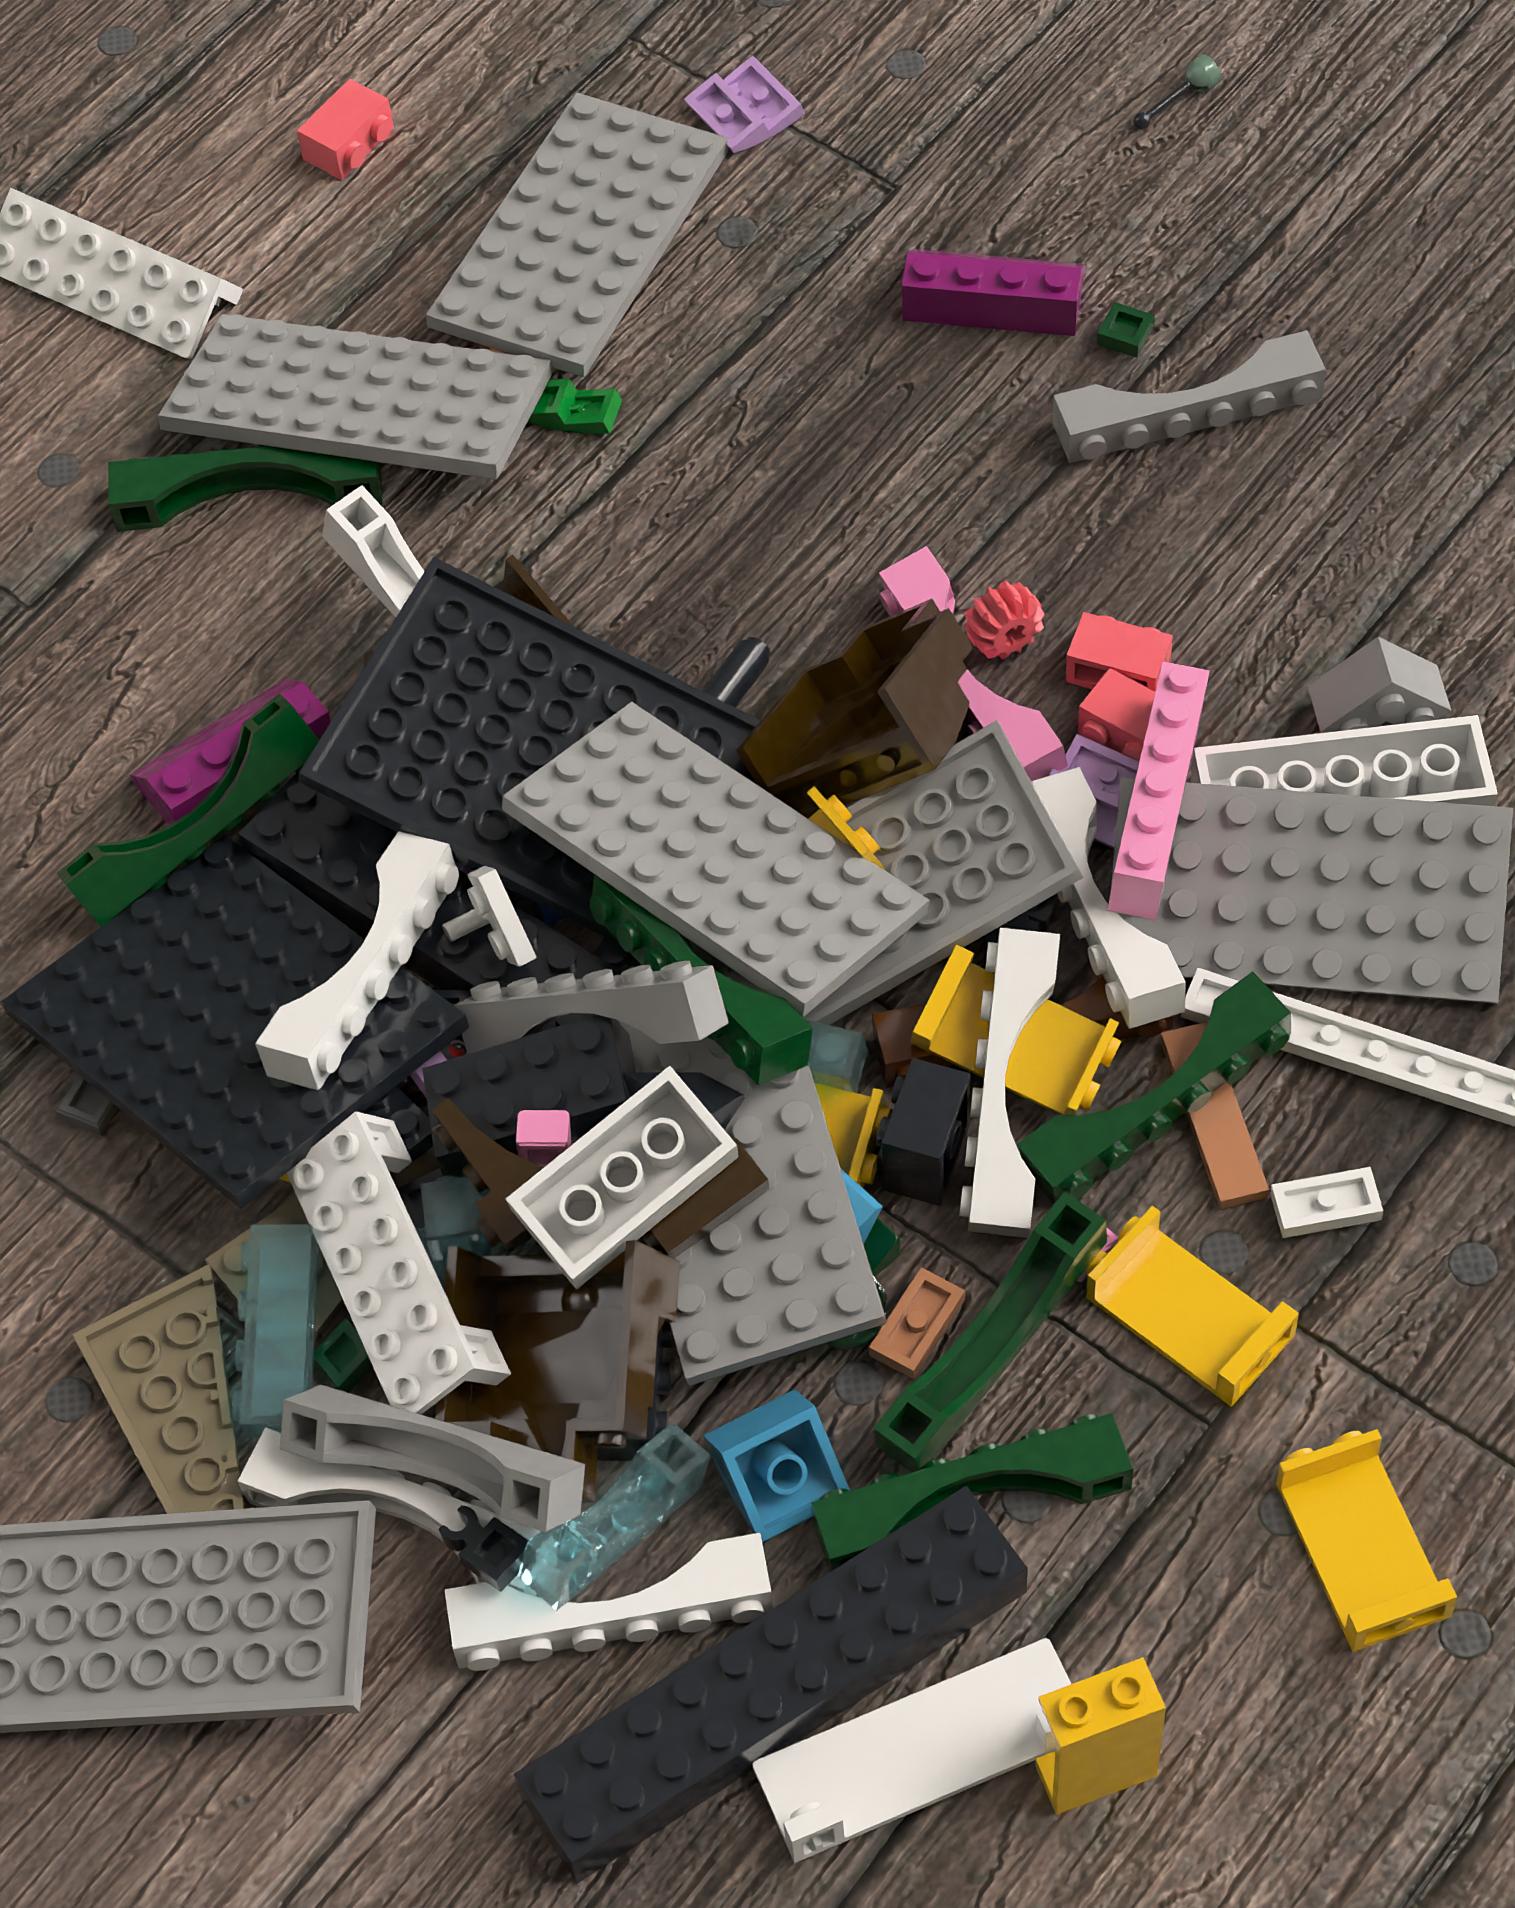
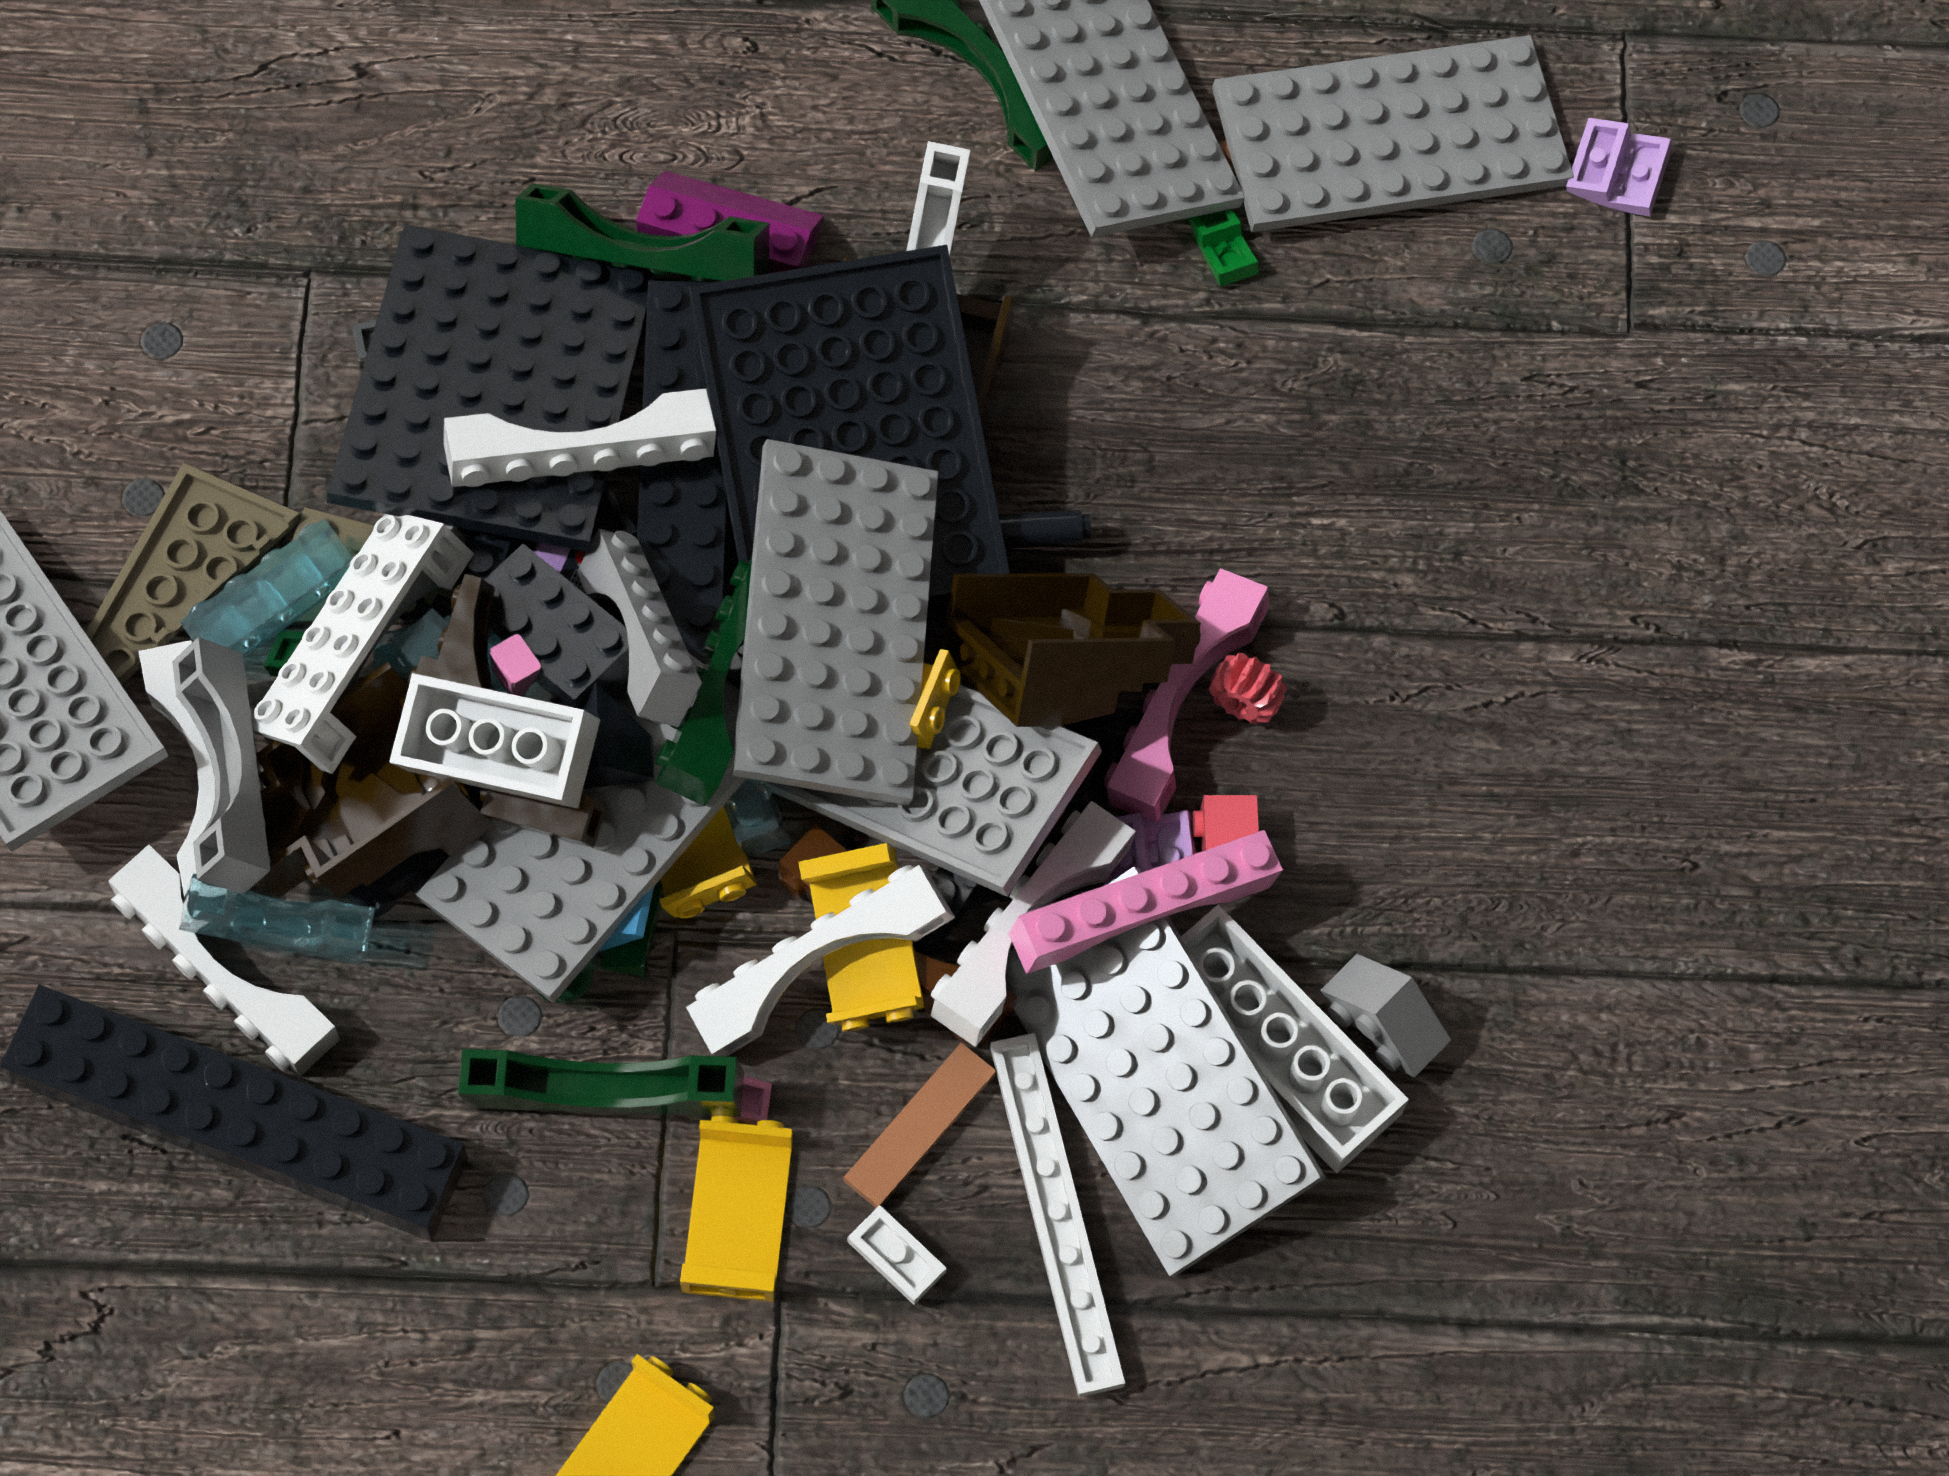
camera: 45 degrees right, 10 degrees up
black plate [439,1505,537,1592] -> none
white plate [442,866,537,967] -> none
dark azure slope [703,1389,850,1542] -> none
white bracket [753,1638,1071,1863] -> none
dark green arch [811,1413,1134,1573] -> none
nougat plate [869,1267,965,1380] -> none
black brick [876,1058,970,1206] -> none
magenta slope [902,249,1085,336] -> none
dark green arch [1016,971,1291,1204] -> none
yellow panel [1035,1657,1166,1815] -> none
light grey arch [1053,330,1326,463] -> none
coral brick [1066,612,1173,692] -> none
dark green plate [1097,302,1155,358] -> none
hinge [1133,54,1222,129] -> none

